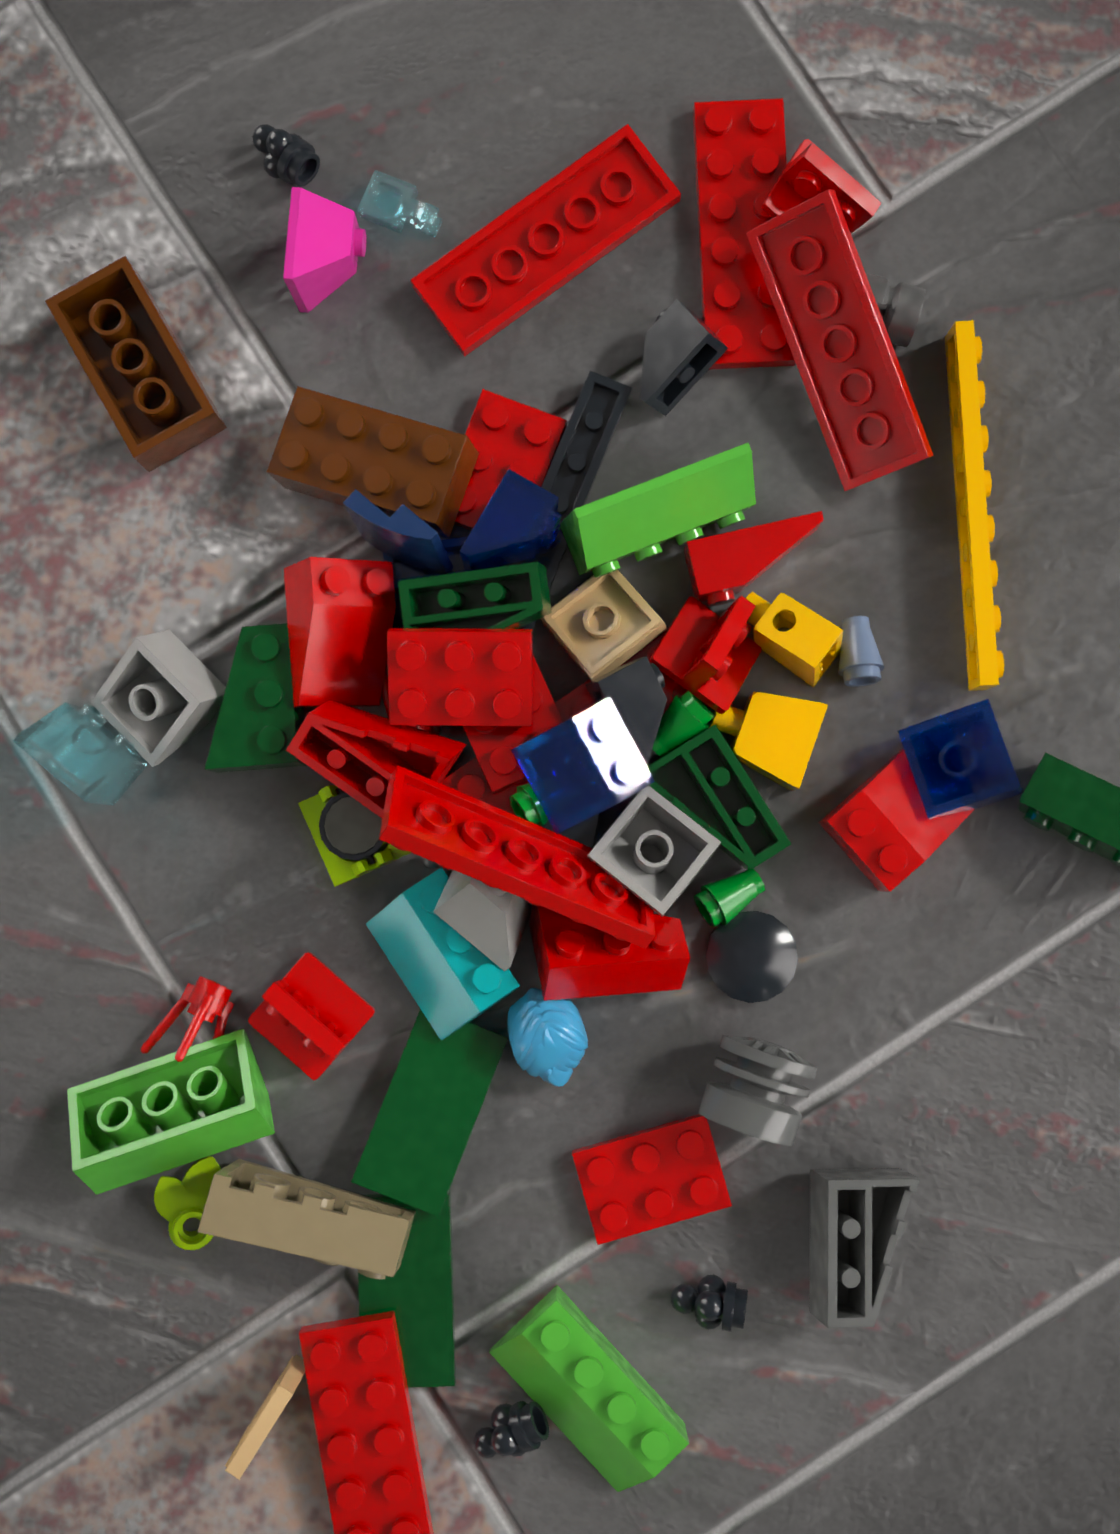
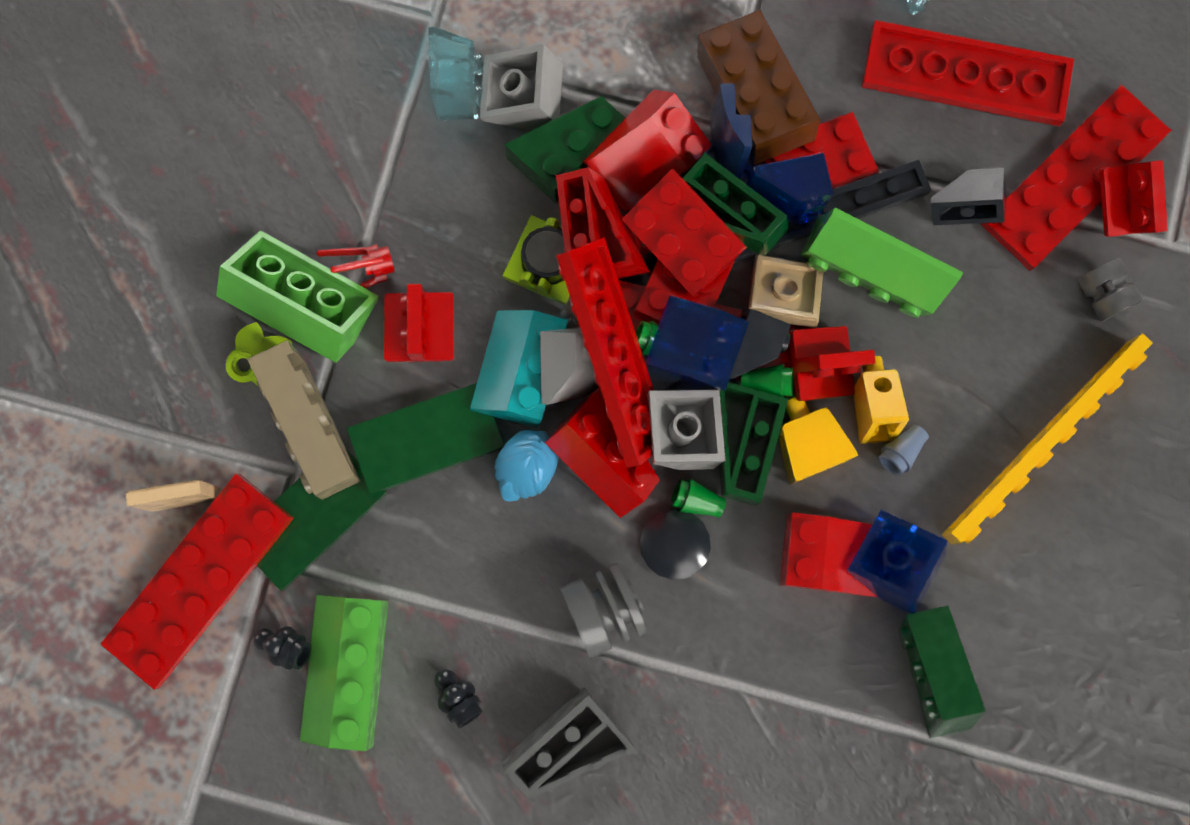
camera: 40 degrees right, 5 degrees down
red plate [572,1114,732,1245] -> none
red slope [684,511,824,607] -> none
red plate [746,189,934,491] -> none

